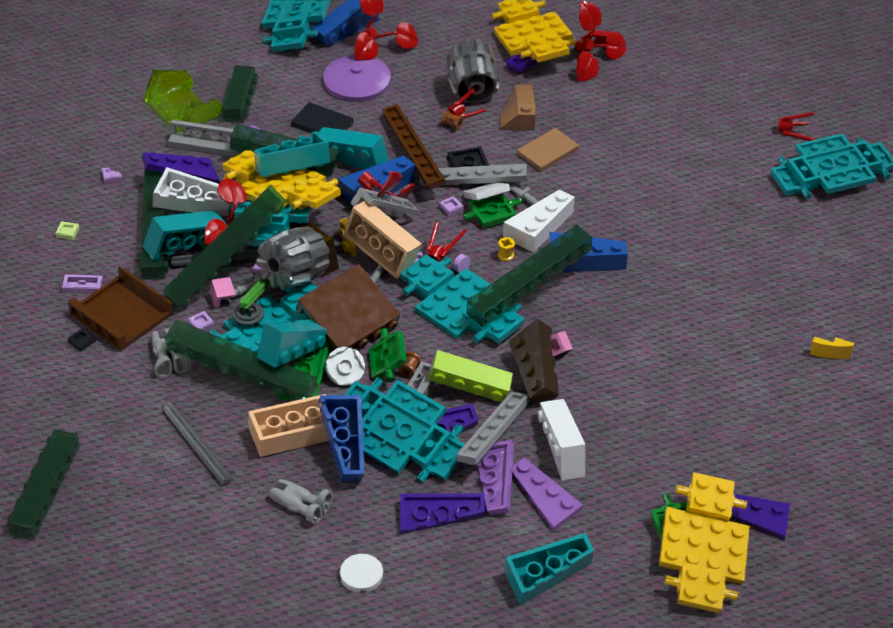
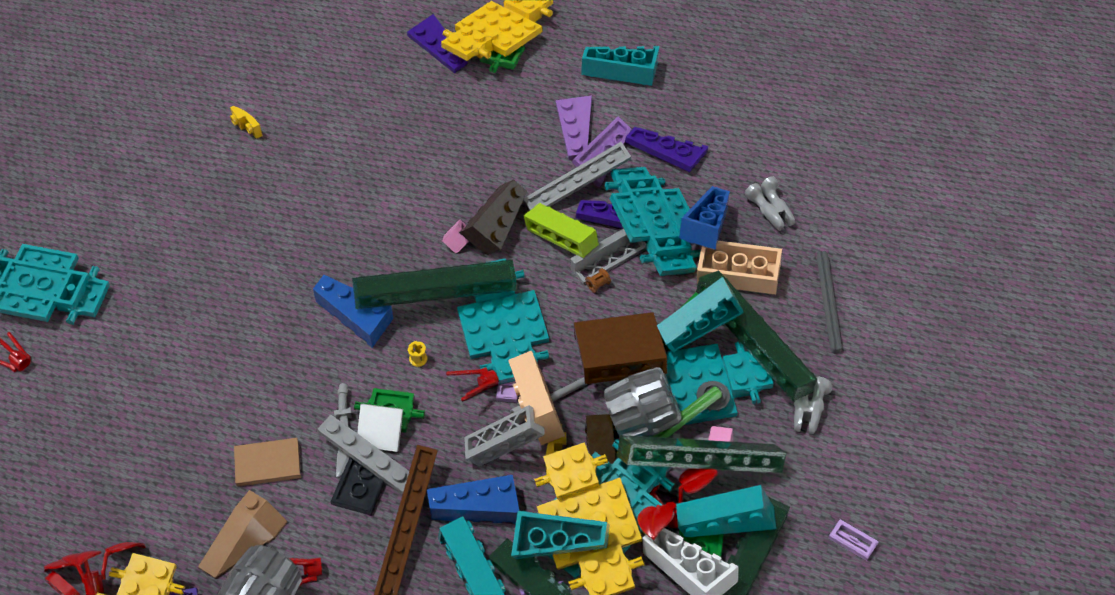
camera: 145 degrees left, 10 degrees up
clear green brick [6,429,80,540] -> none
reddish brown panel [68,266,173,351] -> none
black tile [68,328,96,352] -> none
lavender tile [188,311,215,334] -> none
white tile [325,347,365,386] -> none
white tile [340,554,383,593] -> none
red plant [357,171,415,199] -> none
green plate [369,328,407,383] -> none
lavender tile [439,196,464,217] -> none
dark orange bush [441,110,464,131] -> none
lavender tile [453,254,471,273] -> none
white wedge [503,190,575,253] -> none
white wedge [538,399,585,481] -> none

